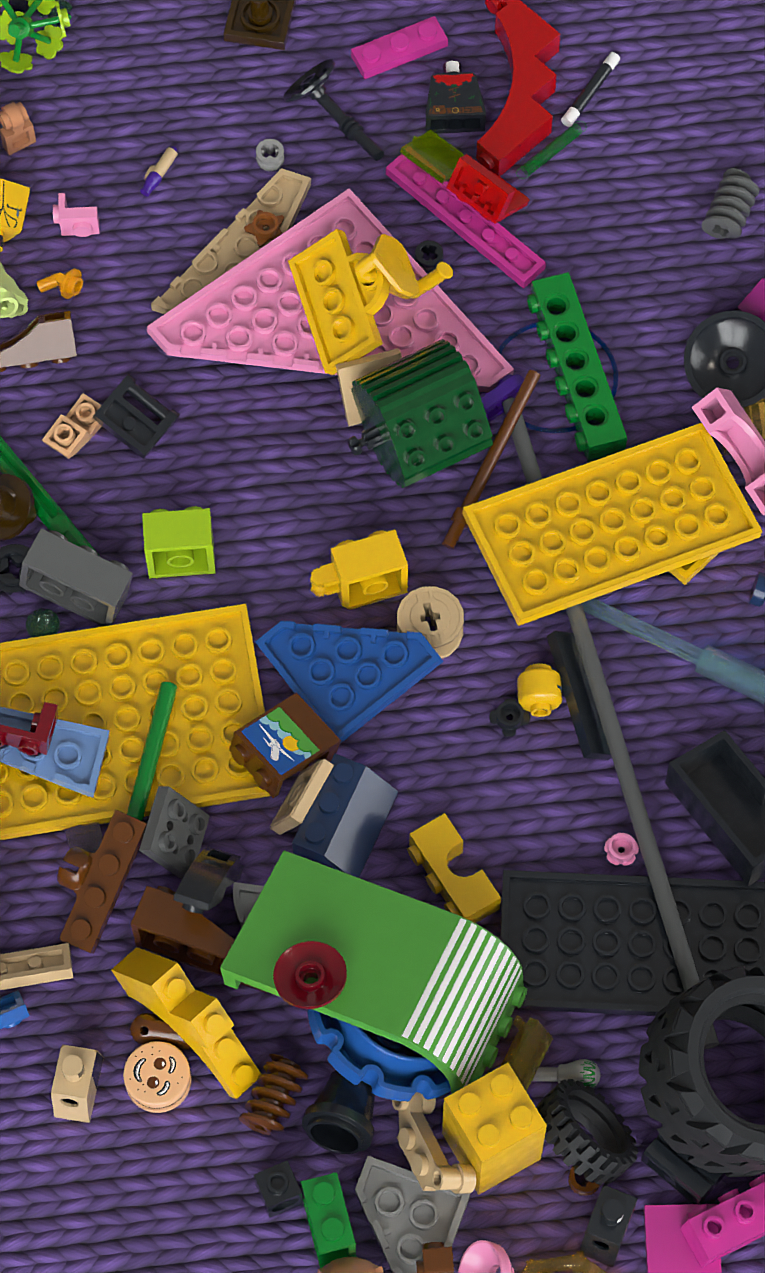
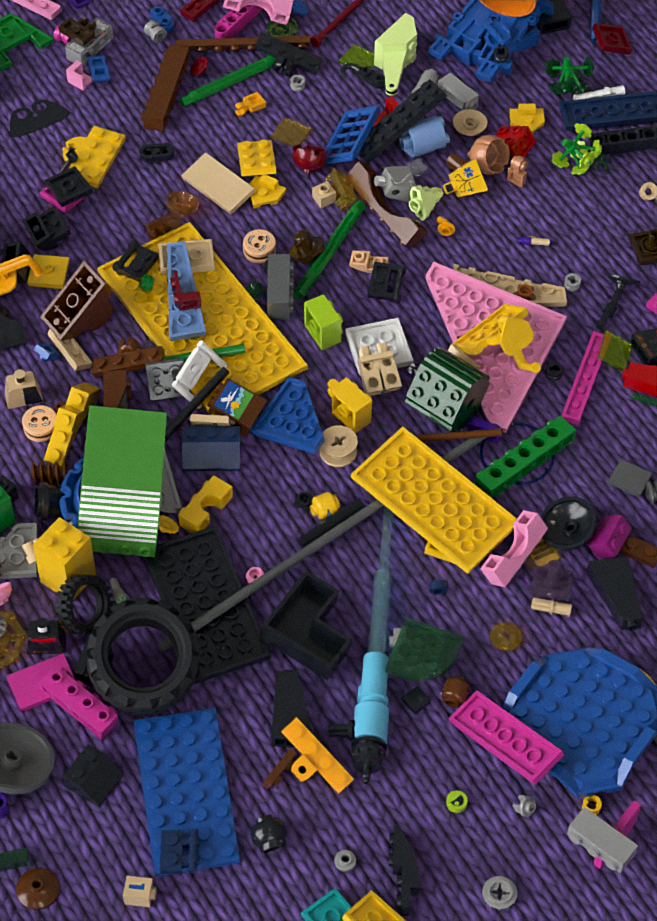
camera: 65 degrees right, 10 degrees down
bright pink bracket [53,193,100,237] -> none
black slope [173,846,244,914] -> none
dark red dish [273,941,347,1009] -> none
red bracket [446,154,530,224] -> none
clear yellow hinge [486,1015,553,1091] -> none
none -> black piece [165,367,229,441]
none -> white plate [172,340,228,409]
none -> white plate [345,318,413,376]
none -> tan hips [357,342,402,396]
none -> dark grey piece [608,459,652,497]

